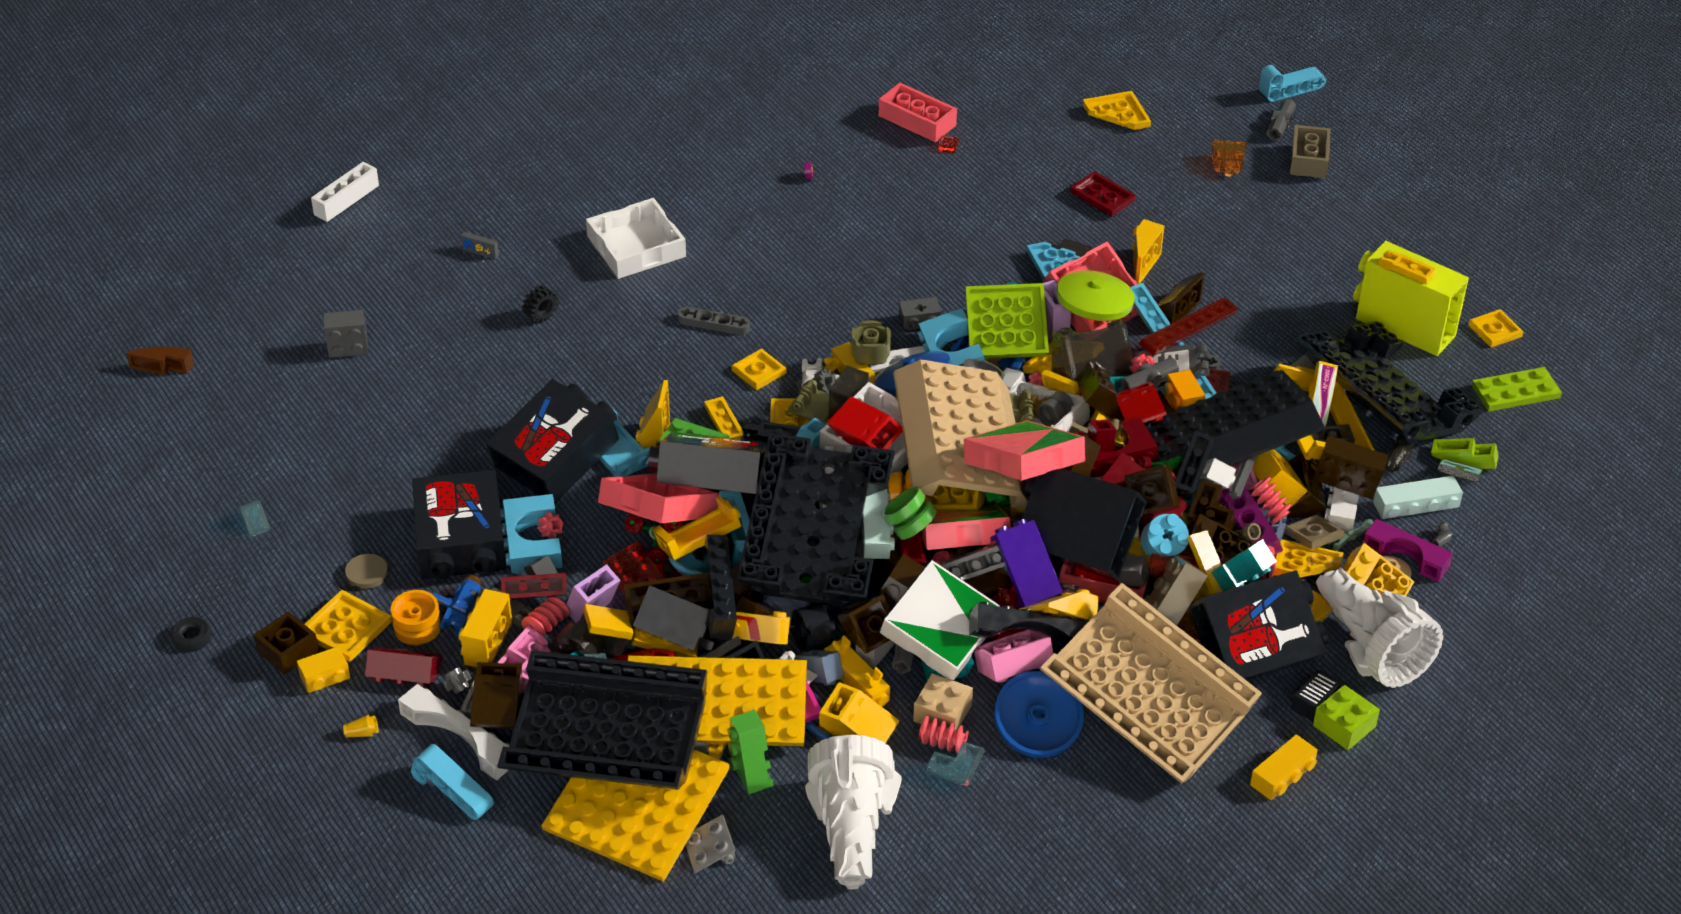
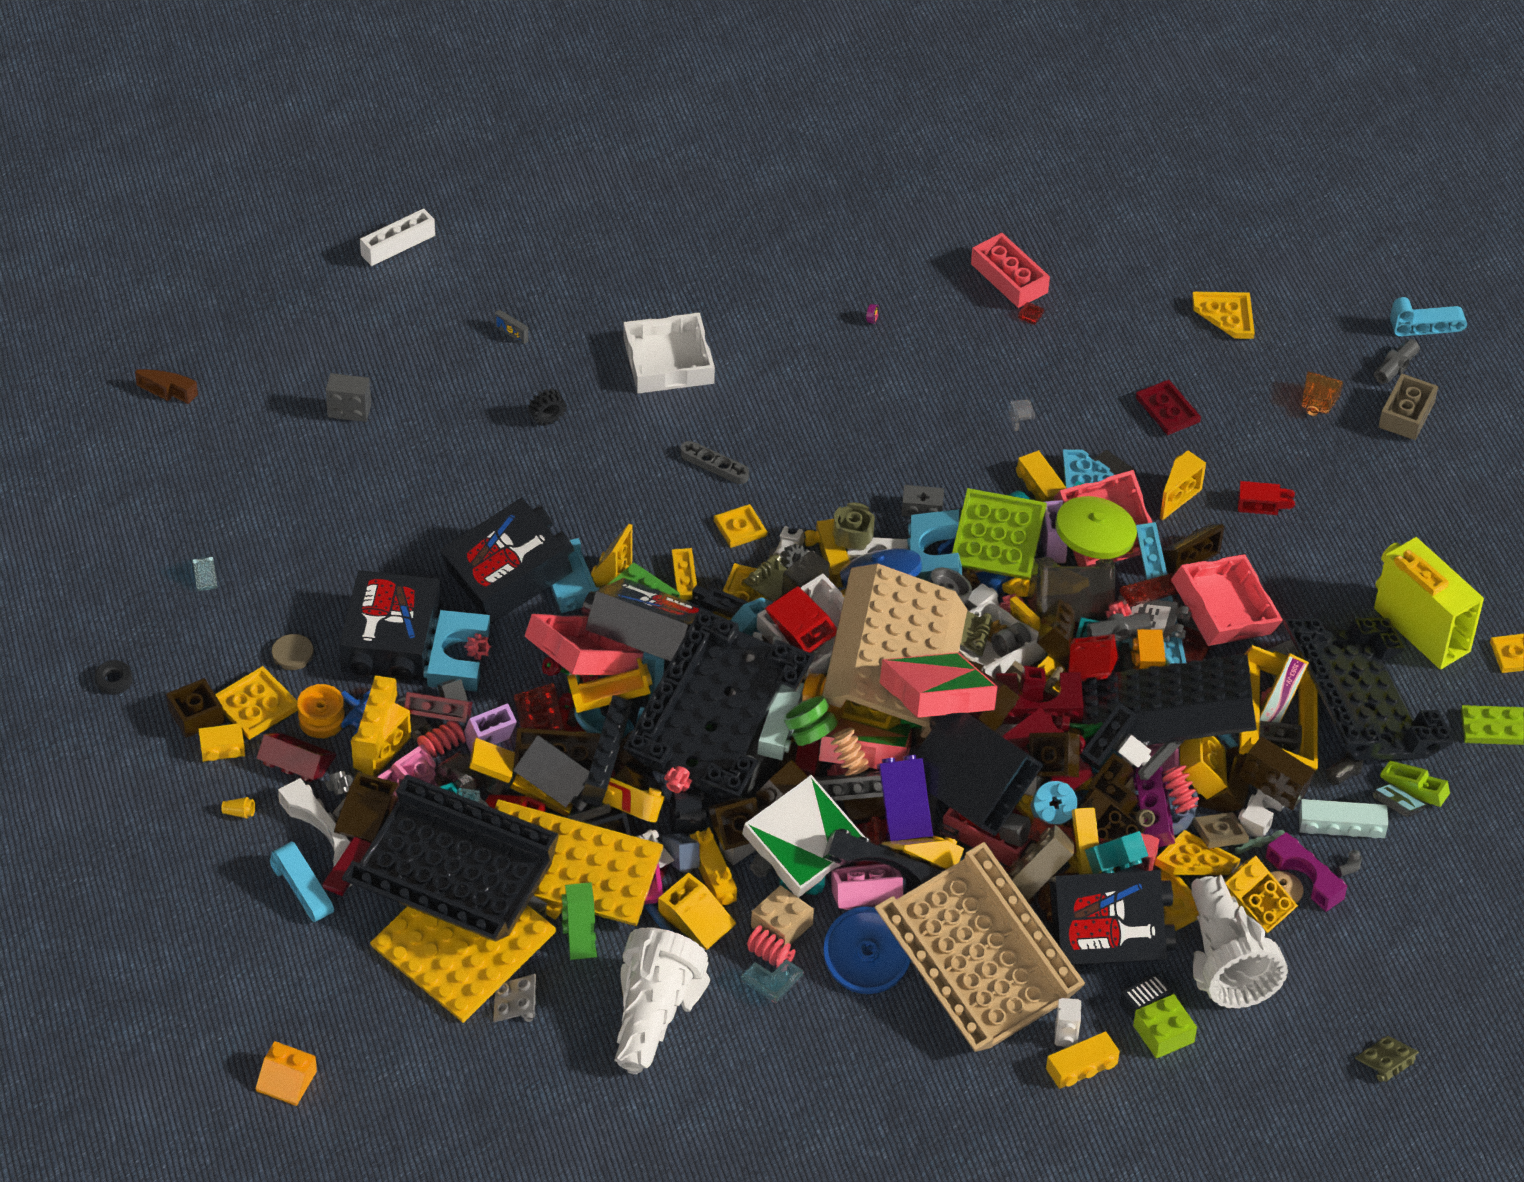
camera: 15 degrees right, 5 degrees up
none -> dark red tile [323,837,372,896]
none -> yellow brick [355,675,397,760]
none -> coral gear [664,766,693,793]
none -> light nougat piece [831,727,870,776]
none -> clear panel [1010,399,1035,431]
none -> yellow brick [1016,451,1067,502]
none -> white brick [1055,998,1081,1048]
none -> coral tile [1171,554,1283,646]
none -> red hinge [1238,481,1295,515]
none -> olive hinge [1355,1036,1419,1082]

